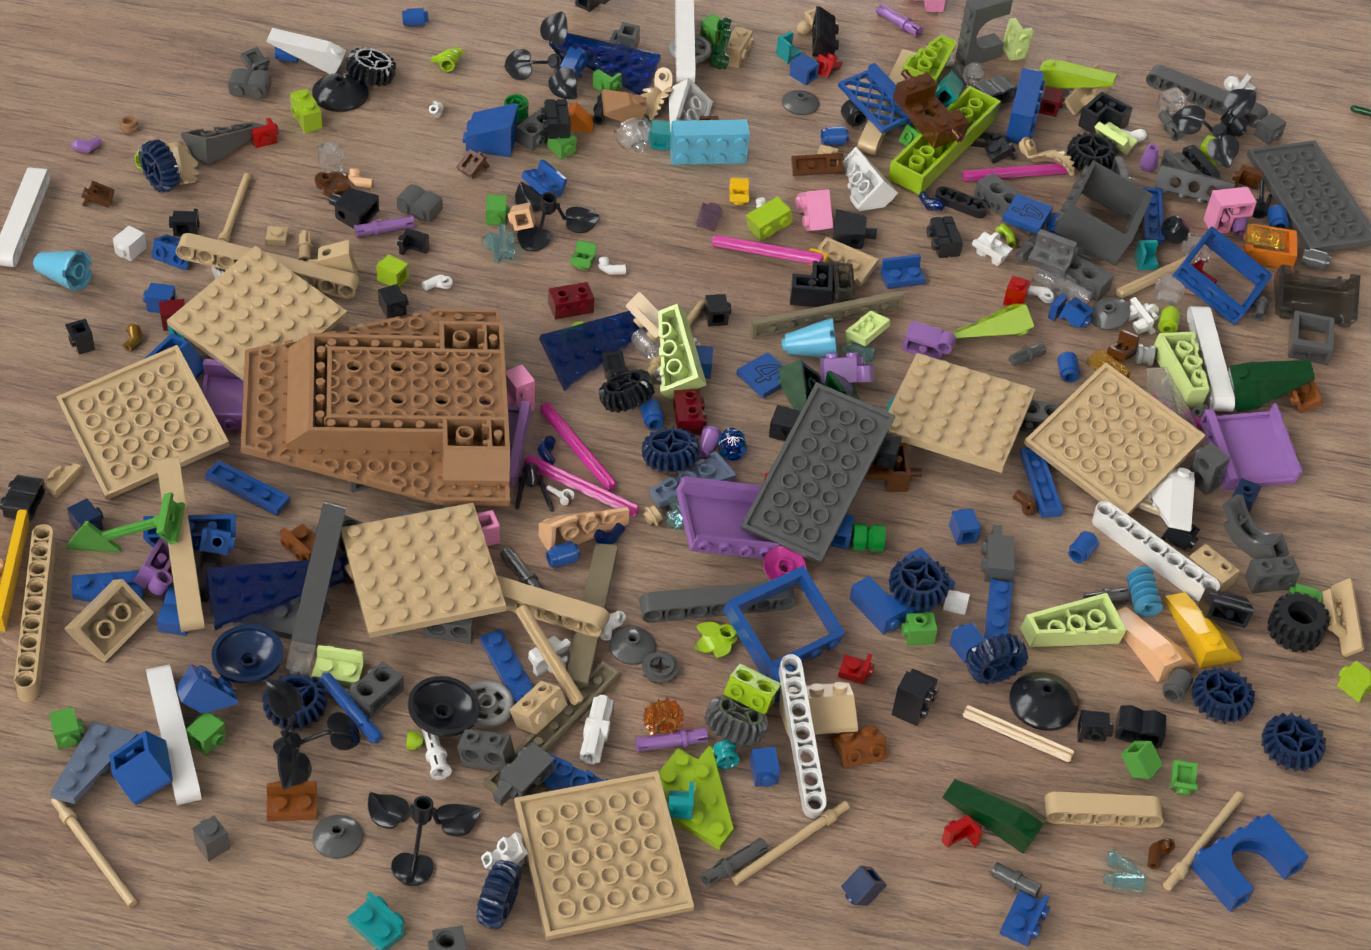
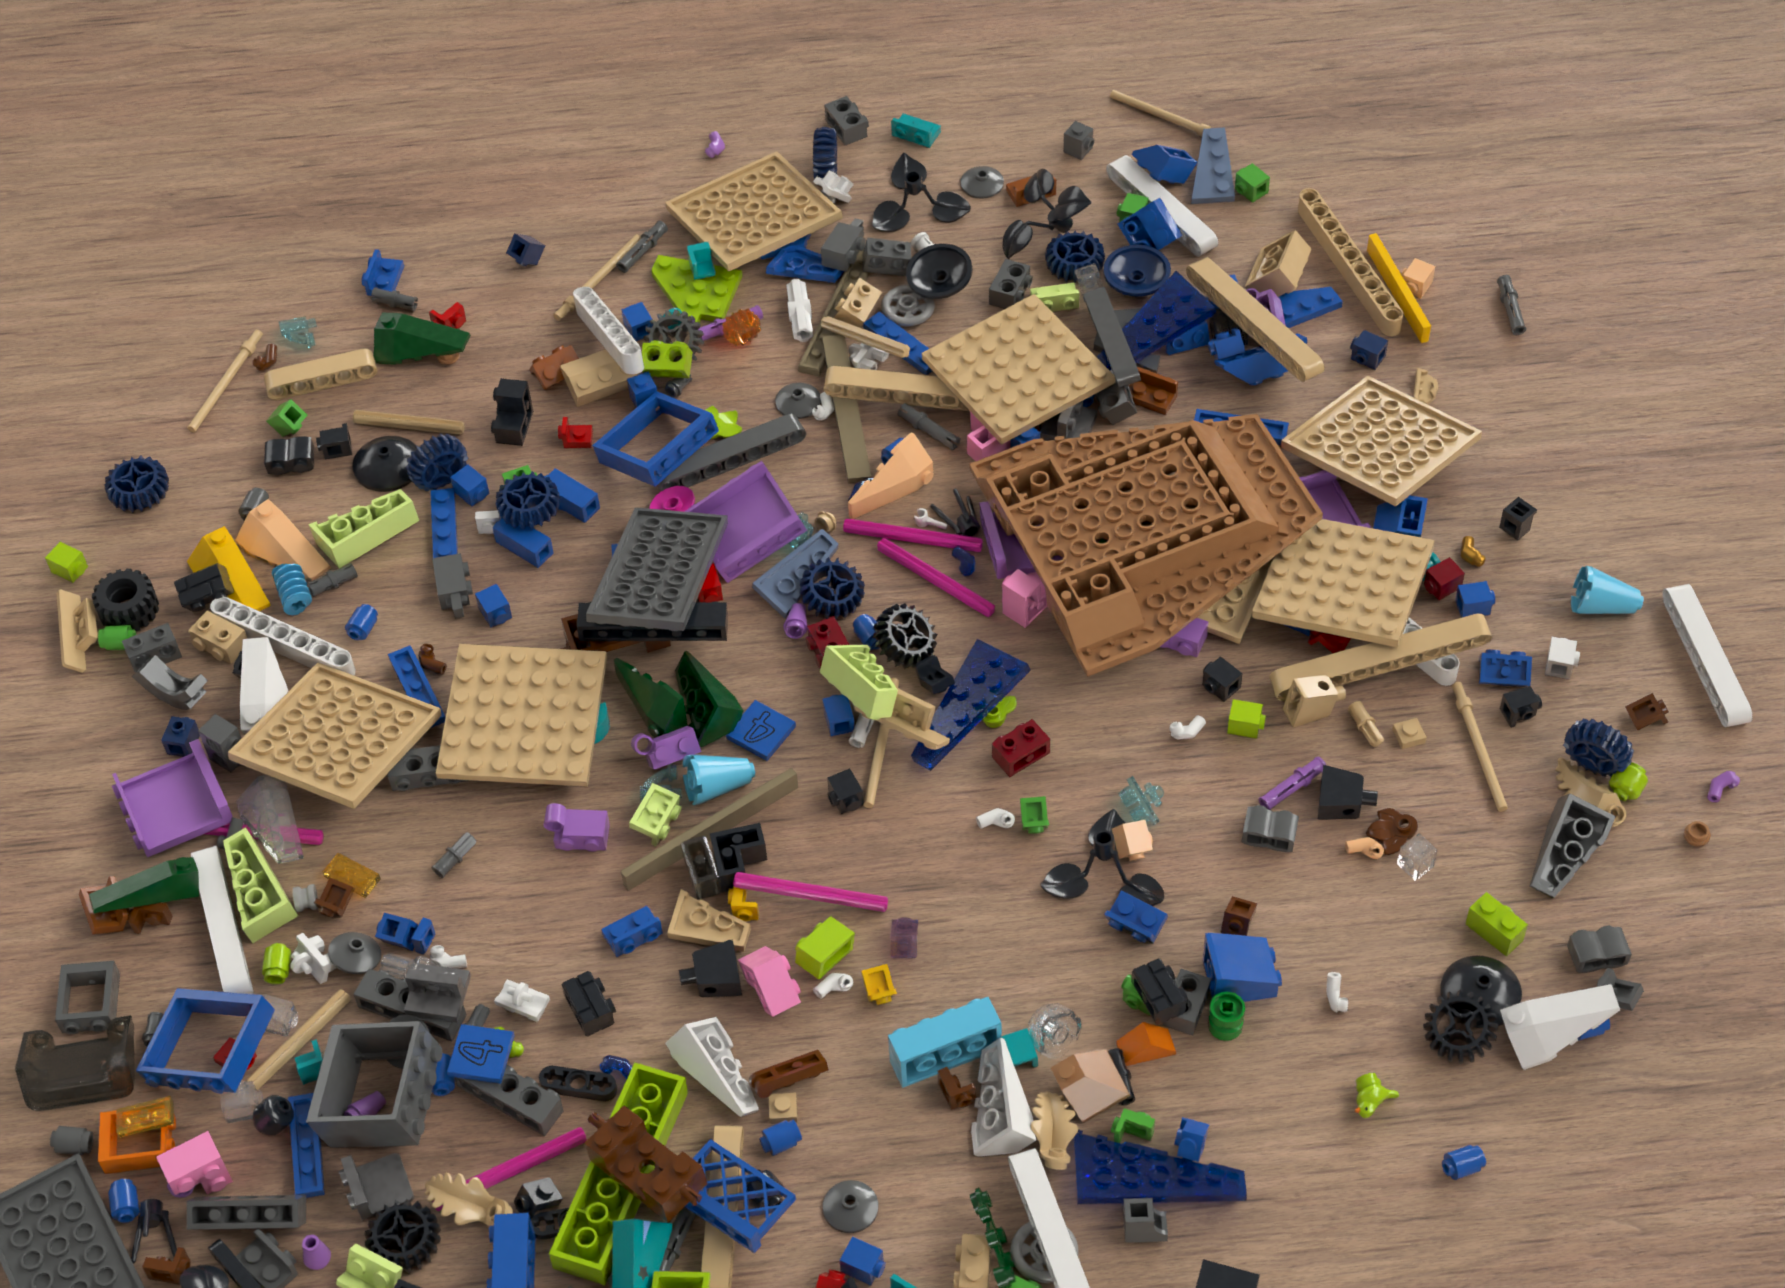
camera: 170 degrees right, 5 degrees up
black brick [0,475,46,522] -> none
bright green piece [66,492,185,552] -> none
red bracket [252,117,279,148] -> none
blue axle [319,672,383,744] -> none
black bracket [397,228,429,255] -> none
bright green brick [486,194,510,225] -> none
black plant [504,11,577,99] -> none
dark grey gear [641,652,679,685] -> none
clear blue head [718,428,747,461] -> none
green wheel [851,523,886,553] -> none
lime wedge [951,303,1035,338] -> none
red brick [1003,275,1031,306] -> none
blue brick [1057,351,1080,383] -> none
bright green bracket [1169,760,1198,796] -> none
dark blue gear [1191,665,1255,725] -> none
blue arch [1191,813,1309,912] -> none
none -> medium lavender cone [344,1091,386,1116]

